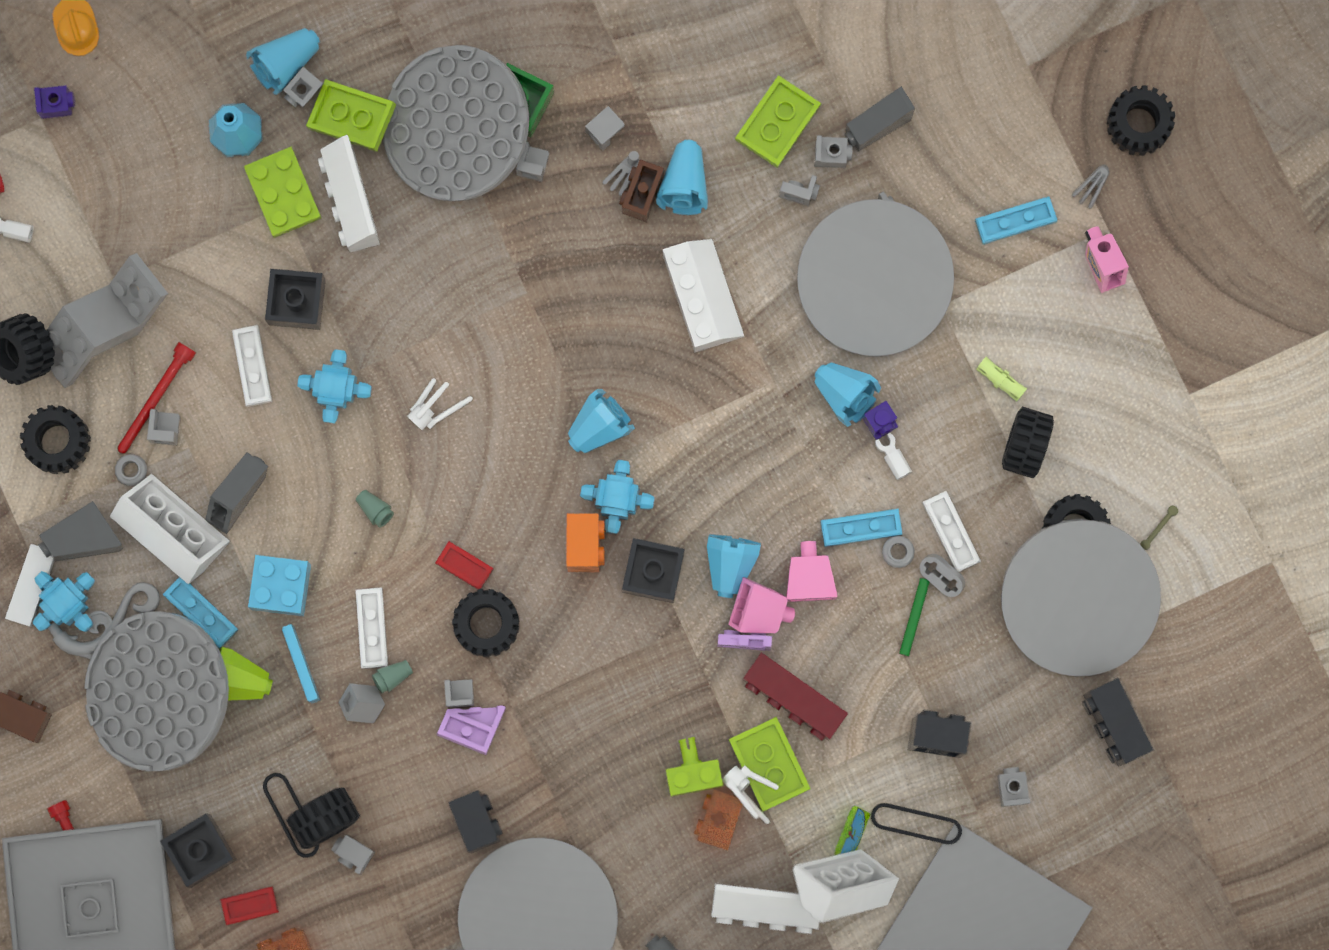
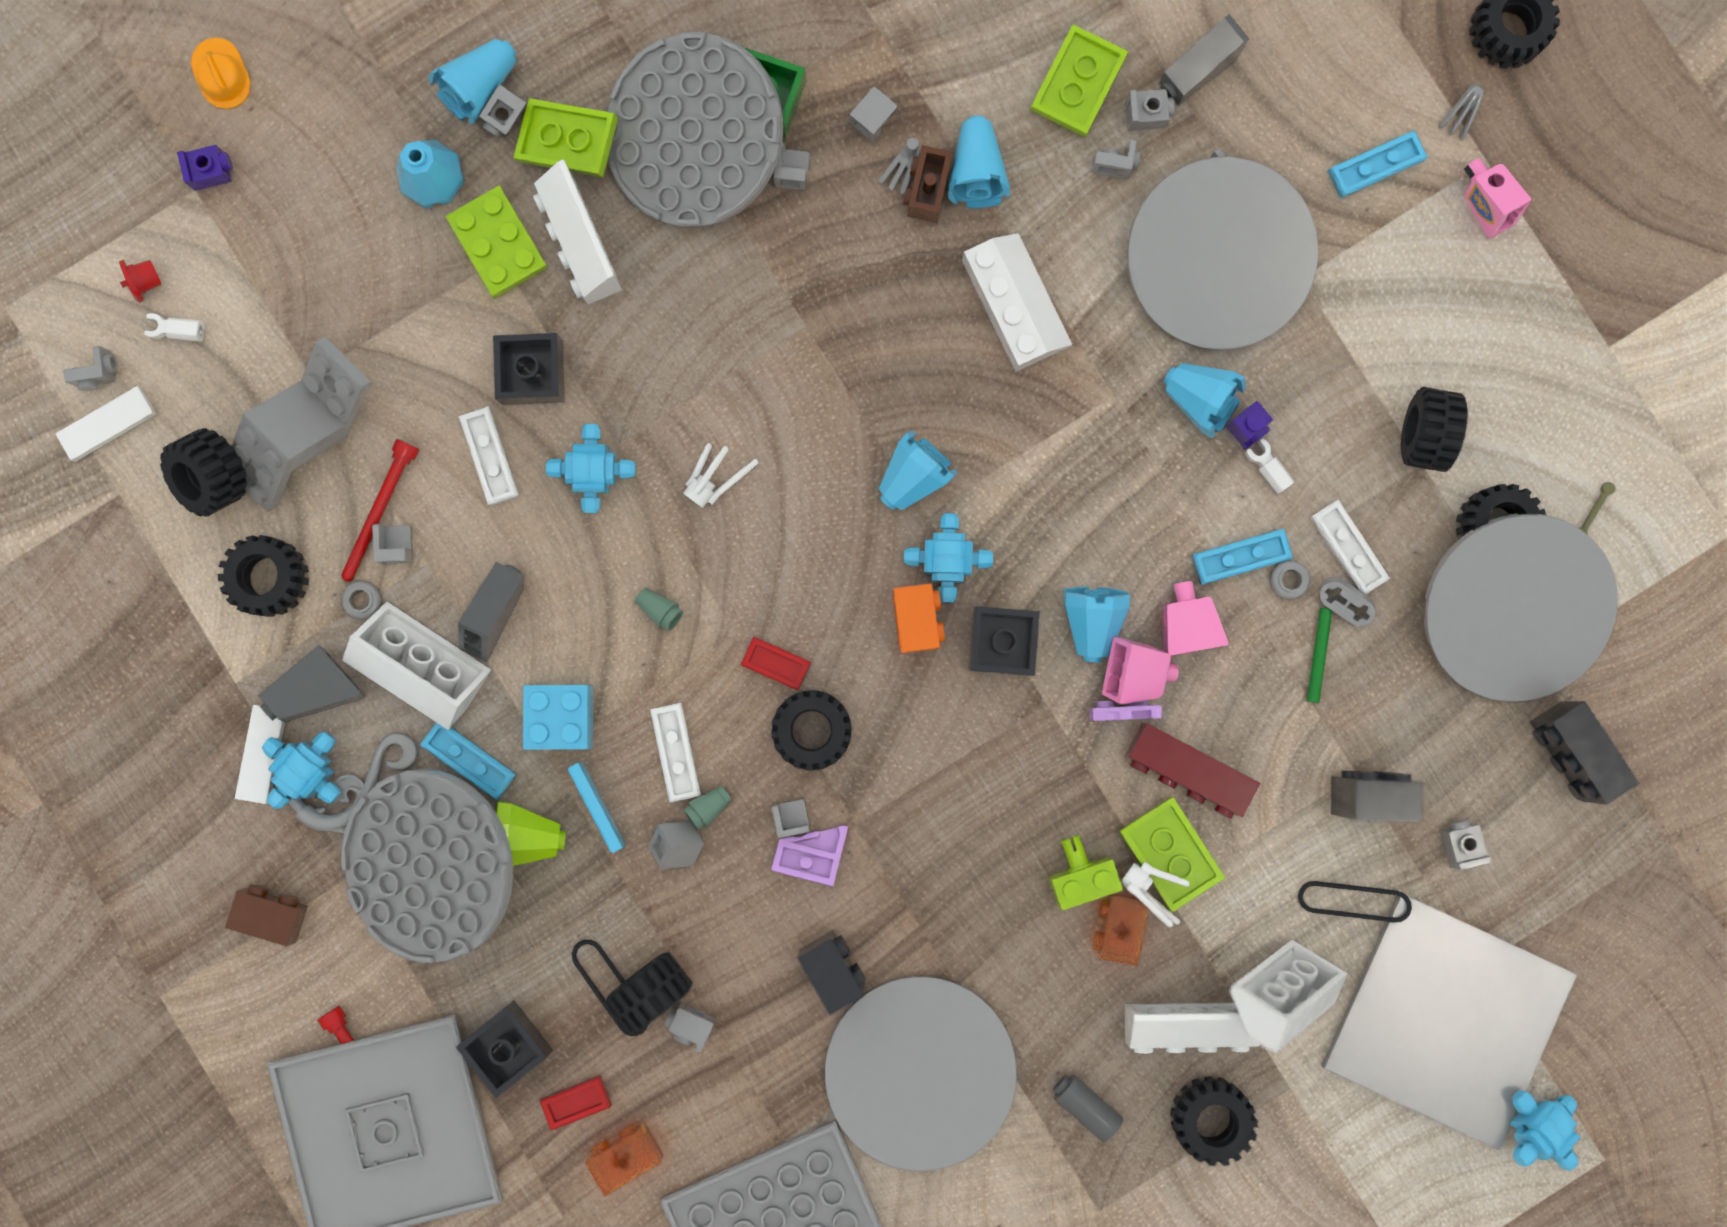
camera: 10 degrees left, 5 degrees up
slope [833,806,870,856] -> none
yellowish green pin [976,357,1027,402] -> none

